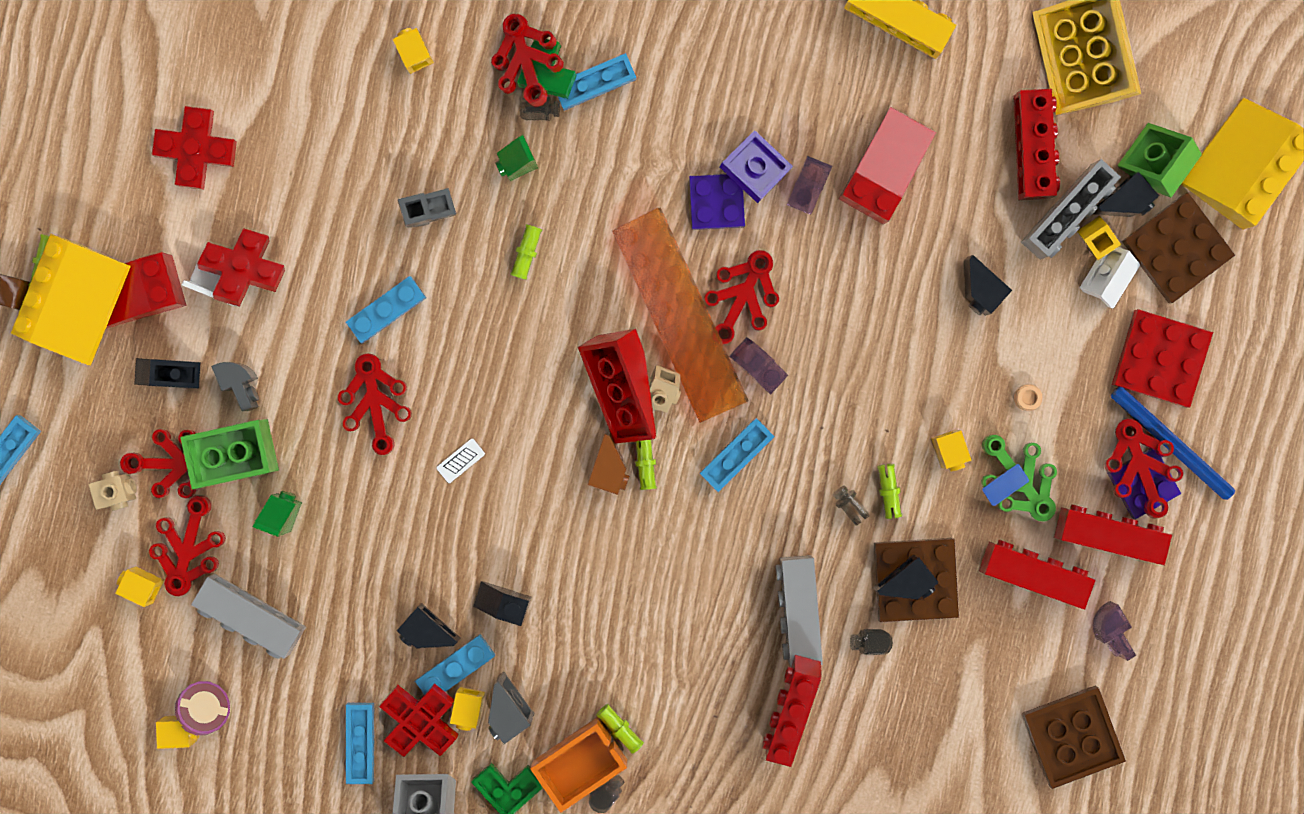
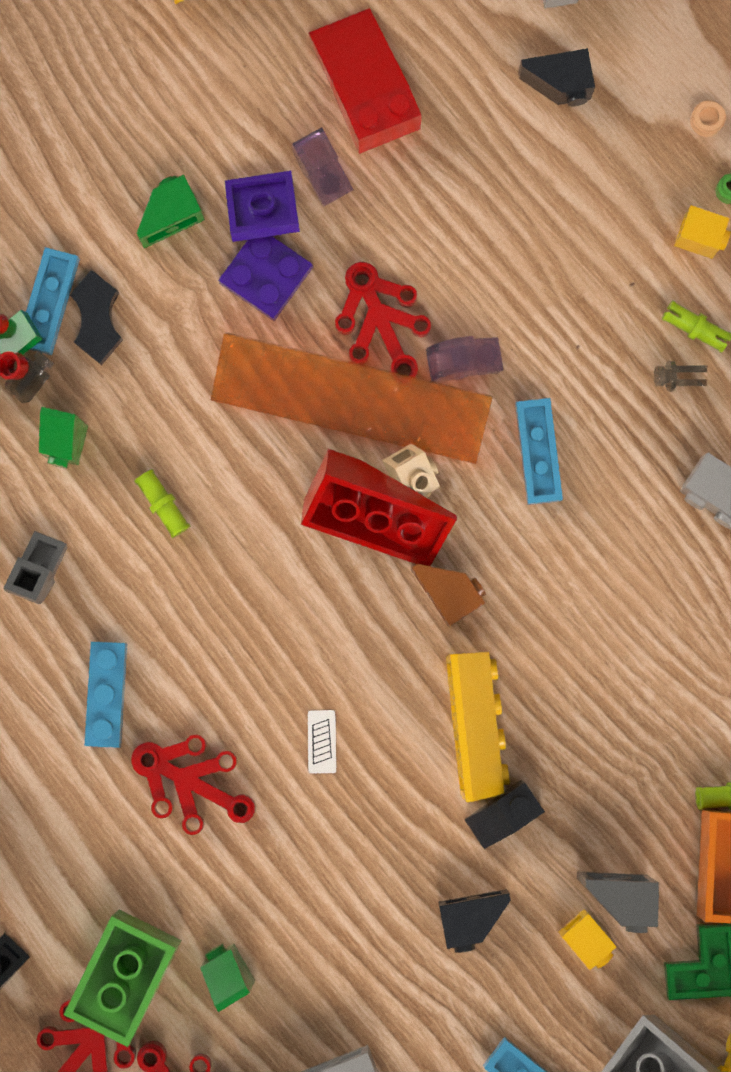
camera: 45 degrees left, 5 degrees down
dark grey brick [211,362,259,411] -> none
red plate [379,683,459,757] -> none
dark azure plate [415,634,495,694] -> none
lime pin [635,440,657,490] -> none
none -> black tile [70,270,123,366]
none -> green slope [136,175,205,249]
none -> yellow slope [446,652,510,802]

